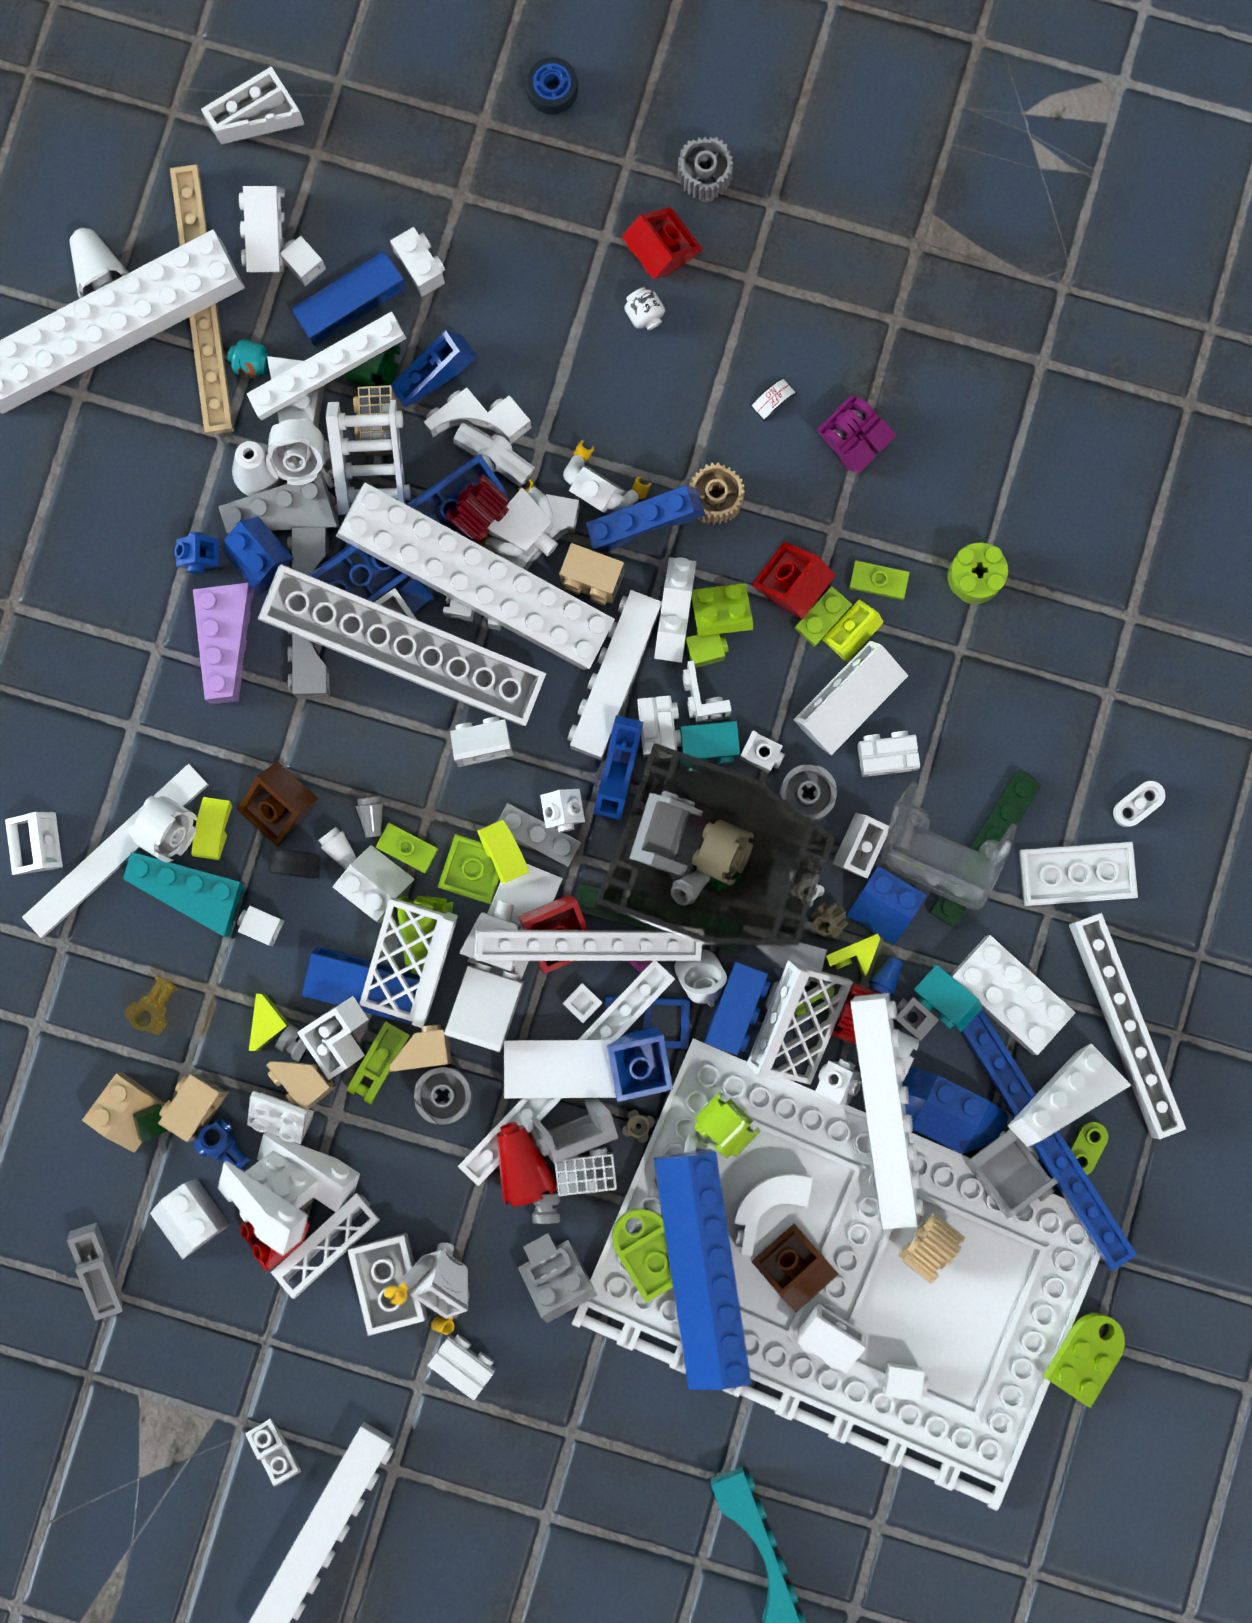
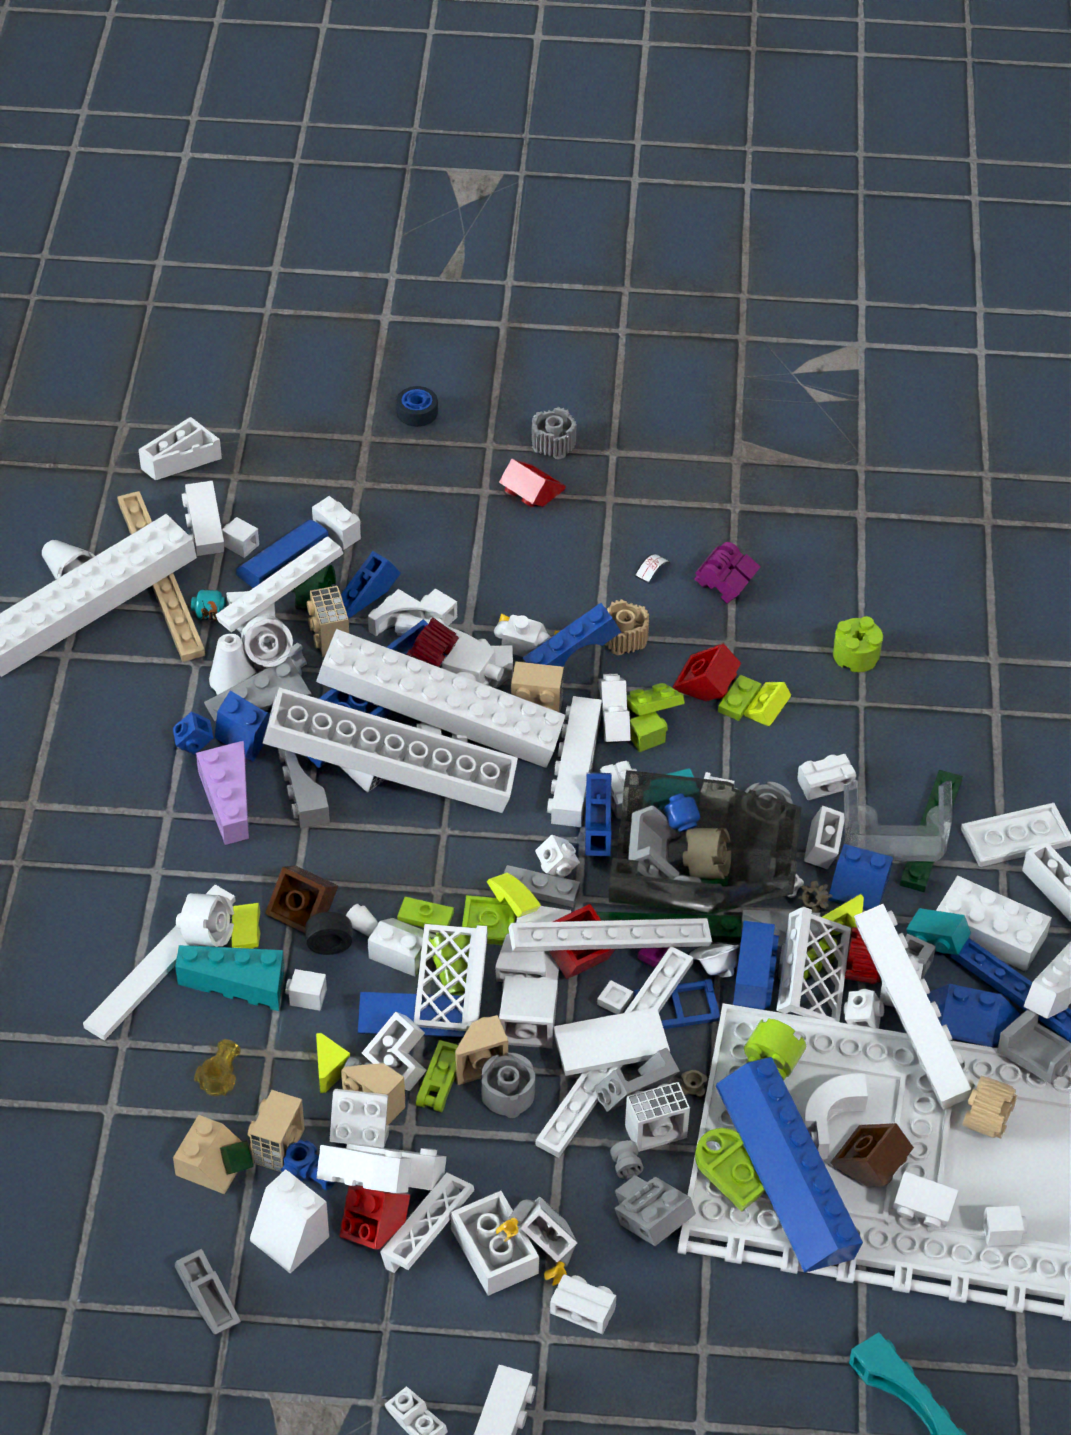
camera: 15 degrees left, 35 degrees down
white tile [5,812,63,875] -> none
white fence [326,400,411,515] -> none
light grey cone [355,796,383,838] -> none
white slope [450,717,513,767] -> none
red cone [497,1122,558,1207] -> none
blue slope [607,1027,673,1102] -> none
white head [624,287,665,331] -> none
white bracket [682,661,731,725] -> none
white brick [793,641,908,755] -> none
lime plate [849,561,910,601] -> none
white plate [1113,781,1165,827] -> none
none -> blue head [664,793,701,833]

